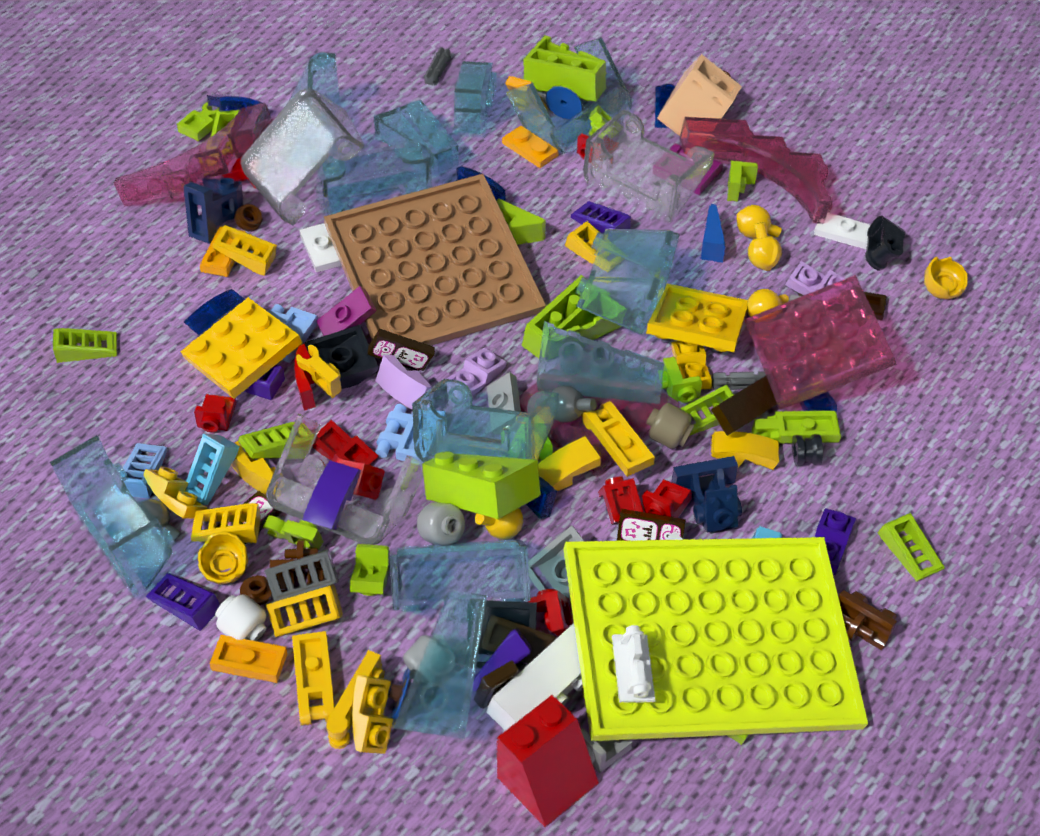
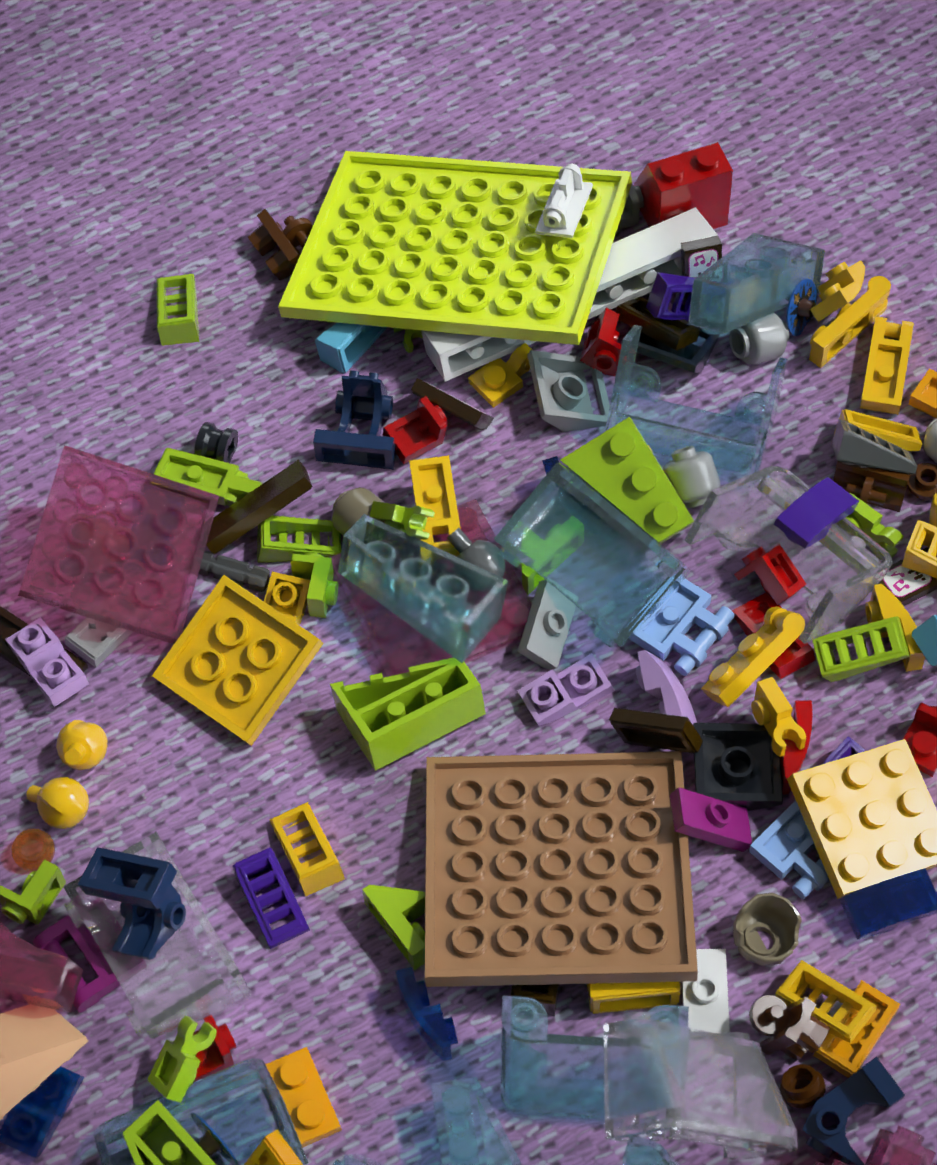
camera: 155 degrees left, 10 degrees up
lime bracket [350,544,389,596] -> none
yellow slope [538,436,601,496] -> none
clear light blue windscreen [575,229,680,335] -> none
red bracket [598,476,643,525] -> none
blue slope [700,204,726,263] -> none
yellow slope [711,431,779,470] -> none
yellow piece [747,289,789,324] -> none
dark purple slope [815,508,856,576] -> none
none -> clear orange plate [11,829,55,871]
none -> dark blue tile [77,847,186,960]
none -> lime plate [369,501,435,540]
none -> yellow plate [701,607,805,708]
none -> dark tan hair [733,893,802,966]
none -> reddish brown hips [749,995,830,1060]

